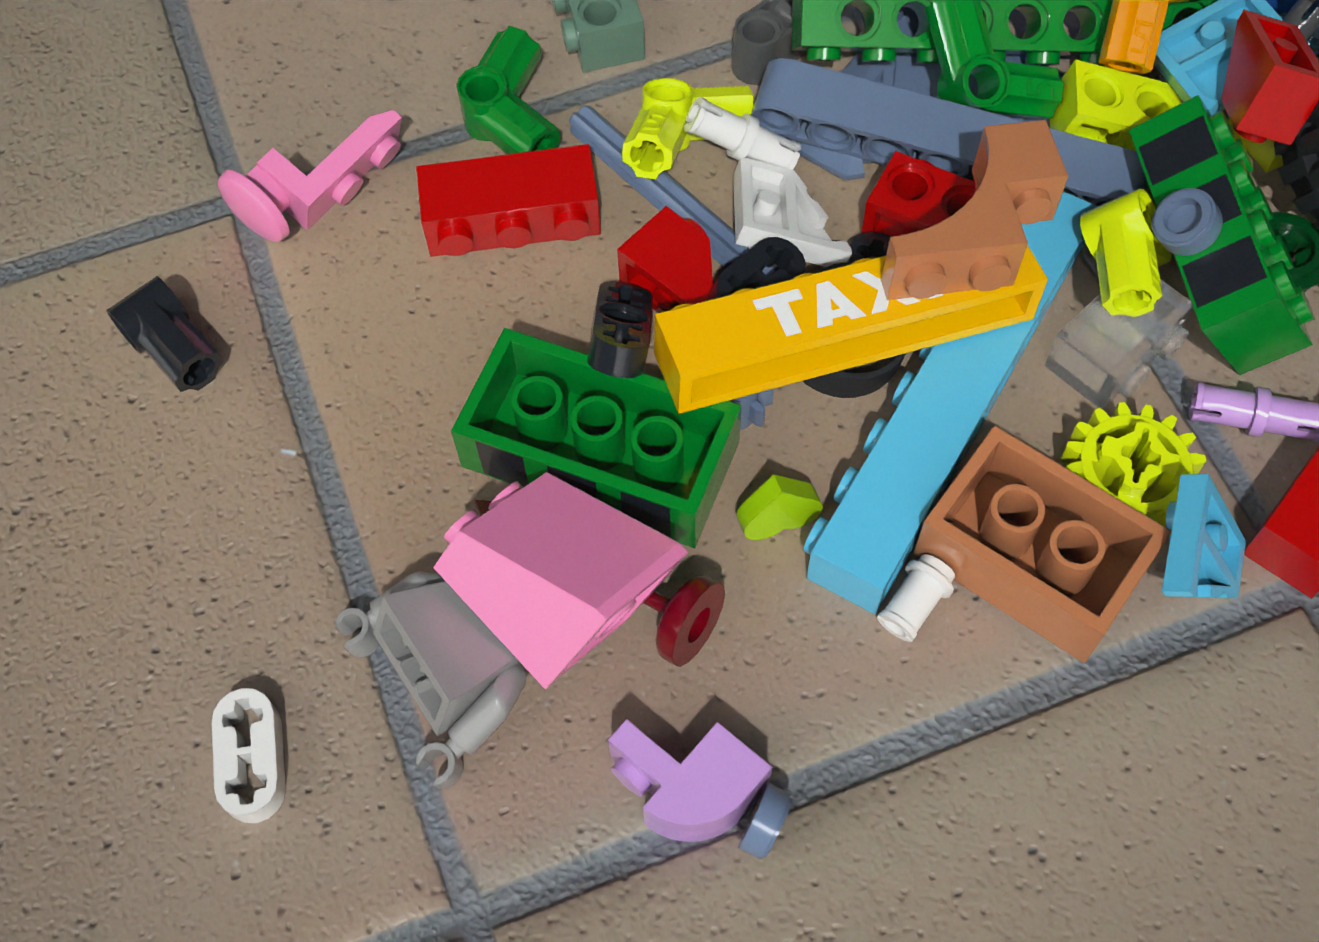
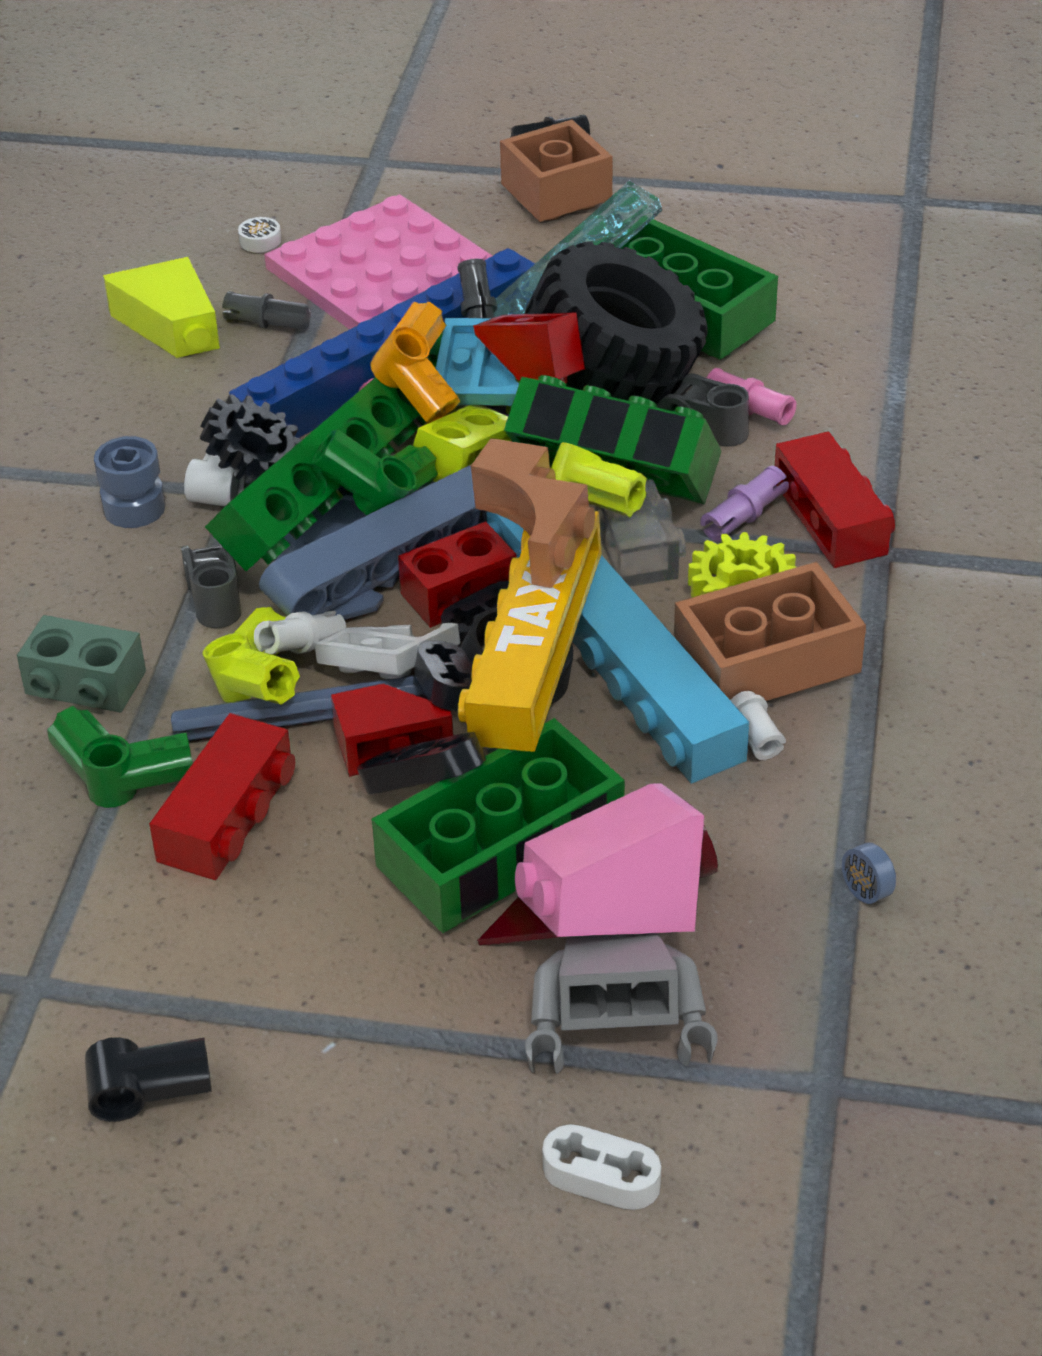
camera: 60 degrees left, 20 degrees down
bright pink piece [217,110,402,242] -> none
lavender brick [608,719,772,842] -> none
lime tile [736,474,823,540] -> none
sand blue tile [1152,188,1223,256] -> none
medium azure wing [1162,474,1246,598] -> none

